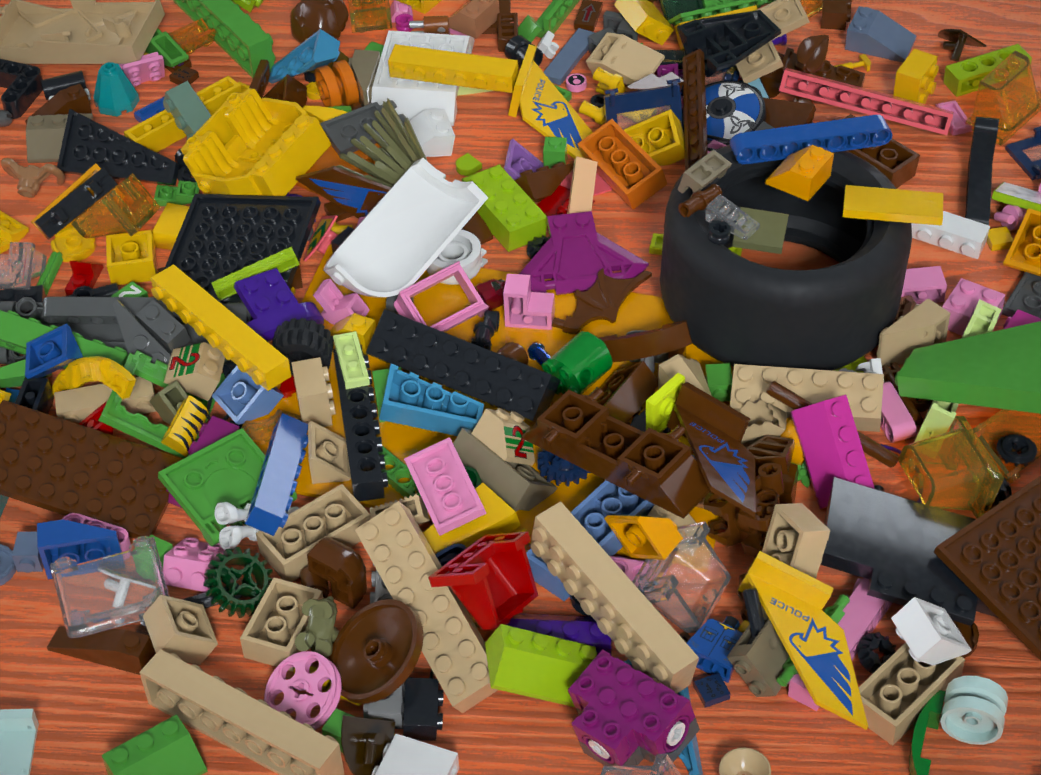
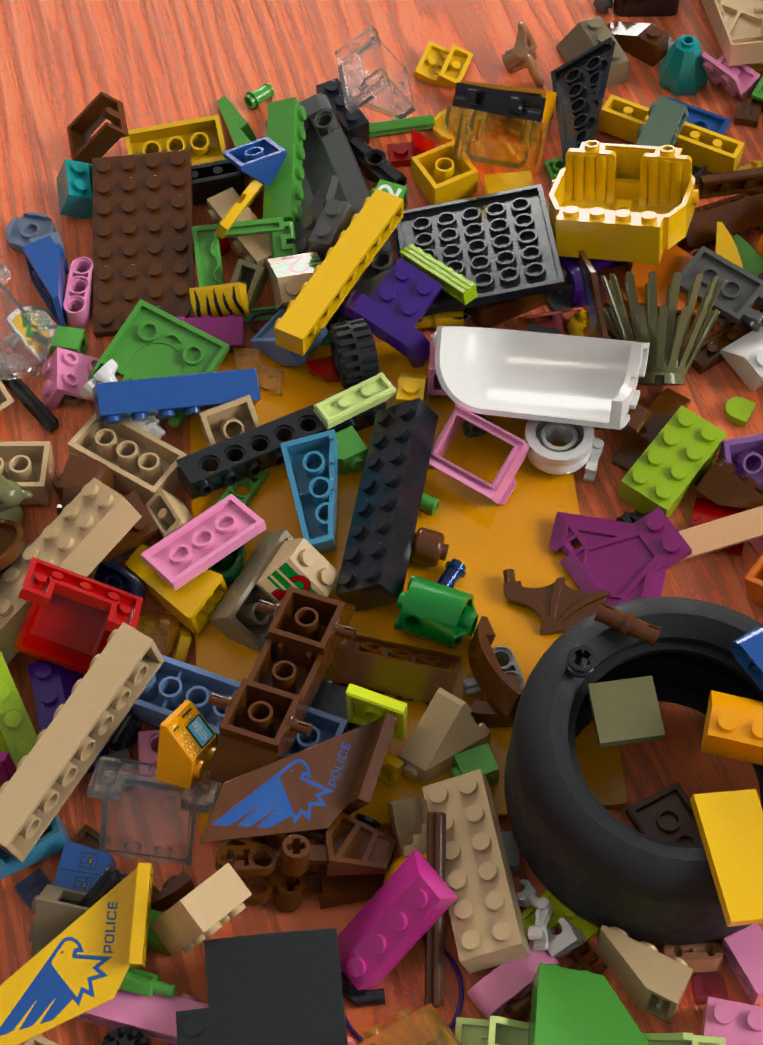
camera: 70 degrees right, 10 degrees up
black pin [41,70,87,100] -> none
dark green gear [203,547,273,618] -> none
tan brick [291,357,336,427] -> none
black connector [471,310,500,350] -> none
dark red rock [475,279,505,310] -> none
bright pink brick [503,274,555,330] -> none
dark tan hinge [678,149,732,197] -> none
clear slope [705,195,760,240] -> none

